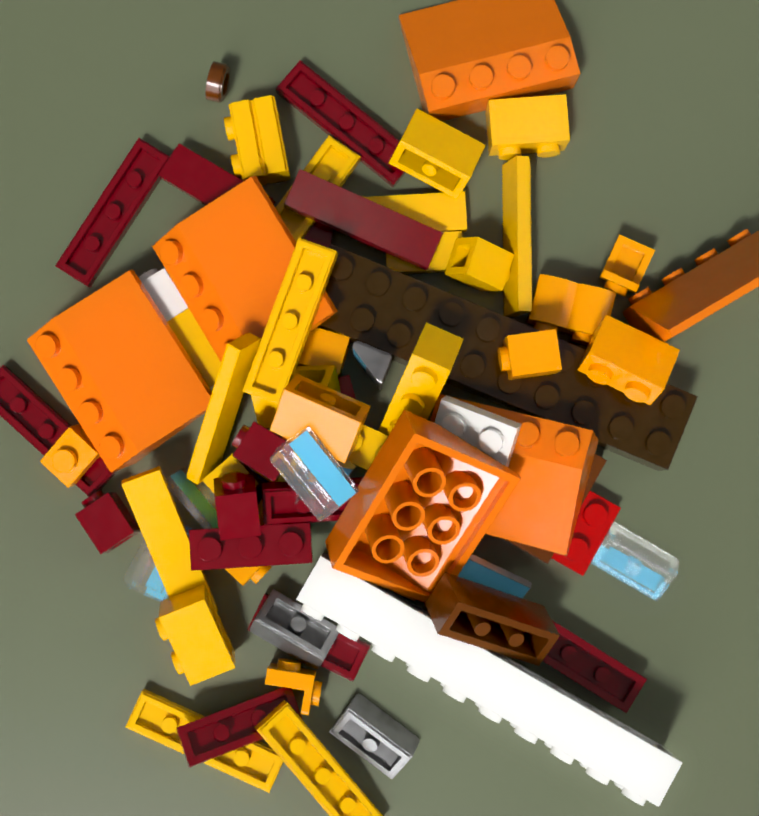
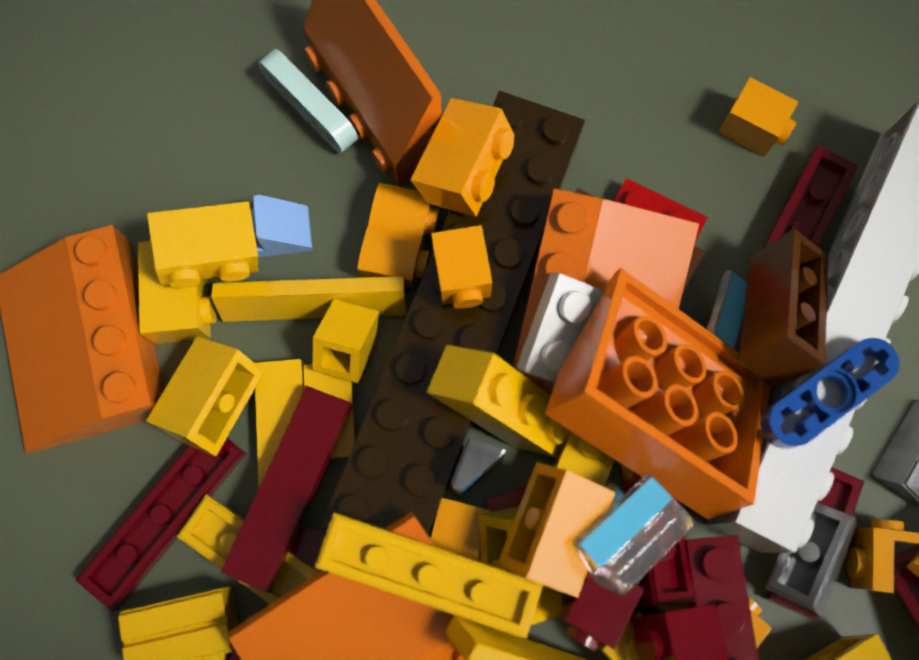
camera: 90 degrees left, 10 degrees down
clear slope [591,522,679,601] -> none
light orange bracket [599,234,655,297] -> none
none -> yellow brick [147,202,258,288]
none -> light blue slope [250,195,313,257]
none -> light aqua beam [257,49,358,153]
none -> light orange brick [717,77,798,157]
none -> blue beam [761,338,899,449]

